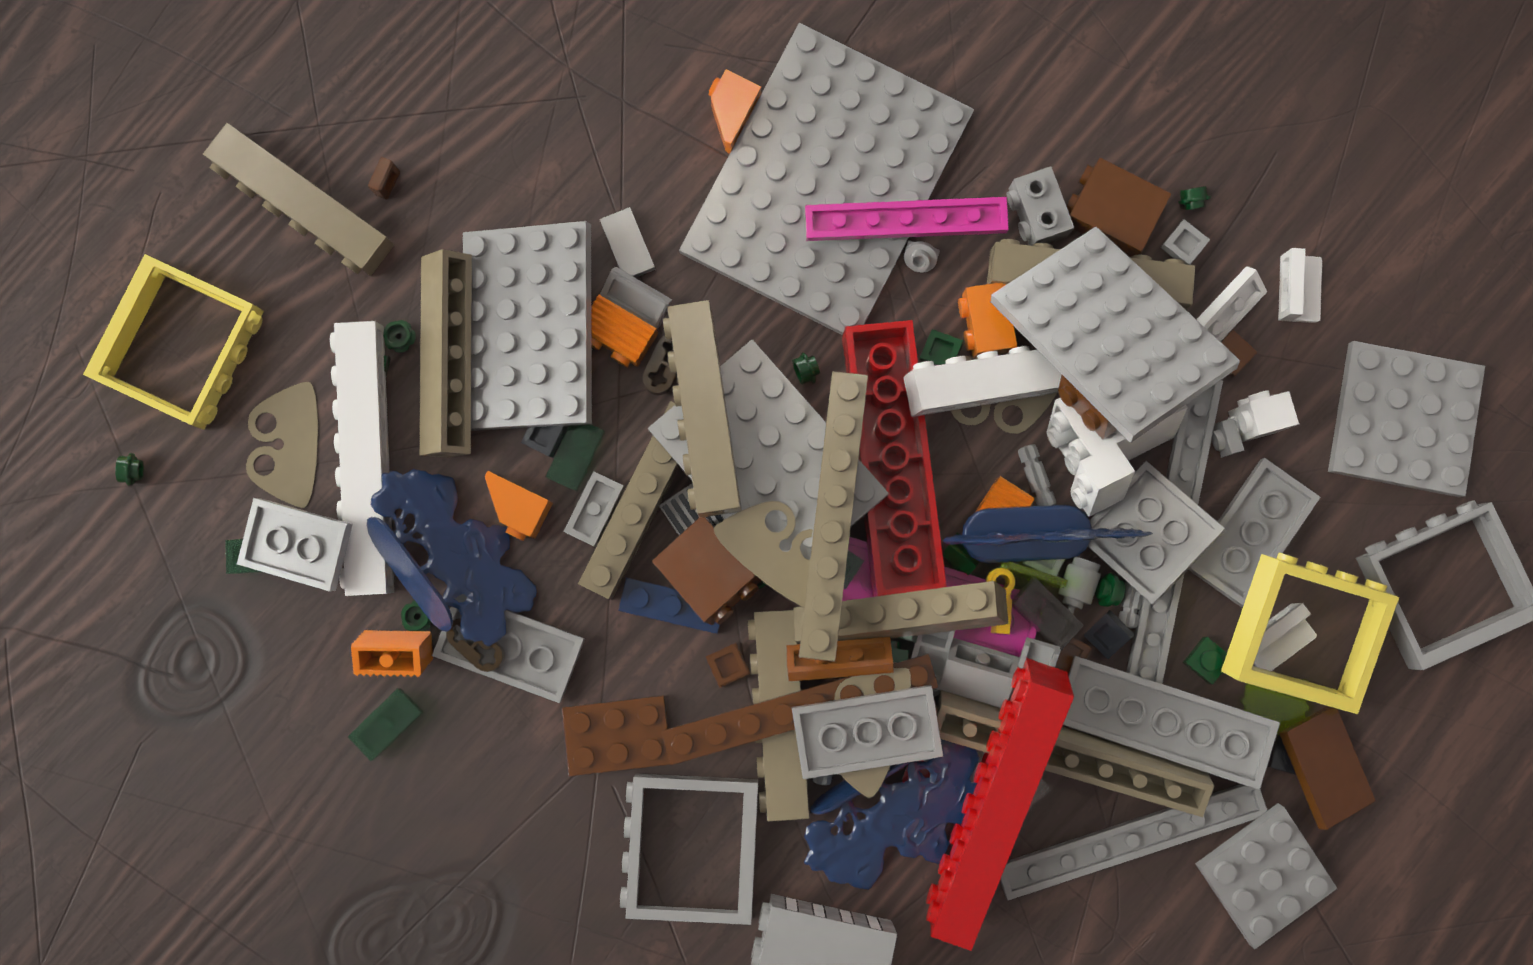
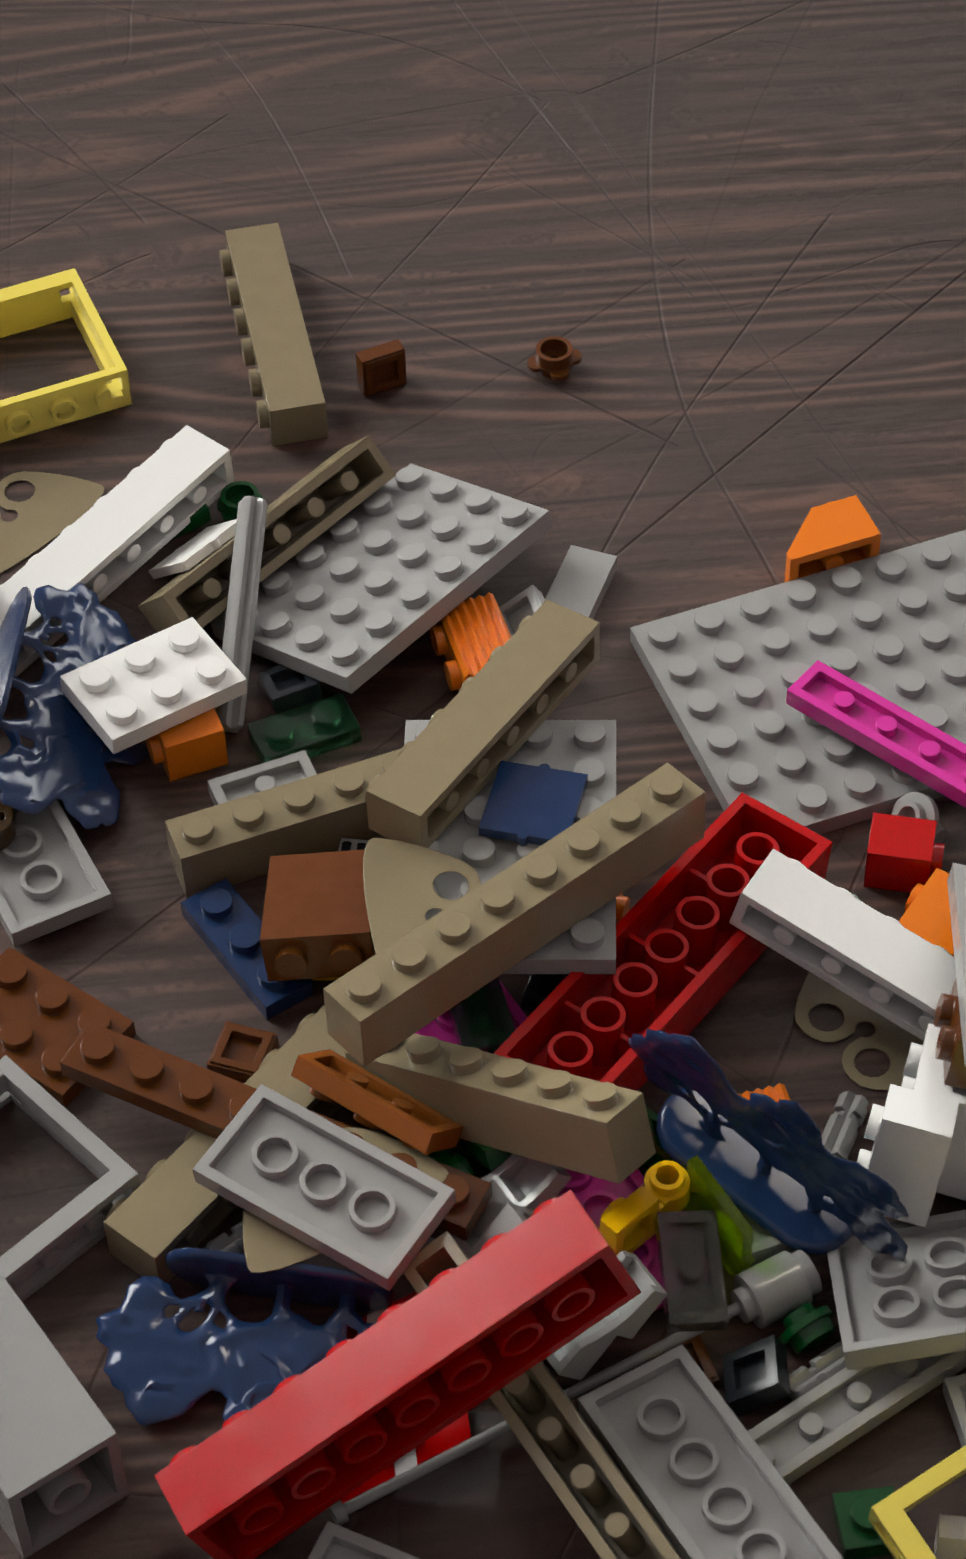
camera: 45 degrees right, 35 degrees down
none -> white plate [60,617,247,754]
none -> white piece [149,519,237,579]
none -> light grey axle [215,496,268,733]
none -> dark blue piece [479,761,588,846]
none -> reddish brown plate [527,336,582,381]
none -> red brick [863,812,945,893]

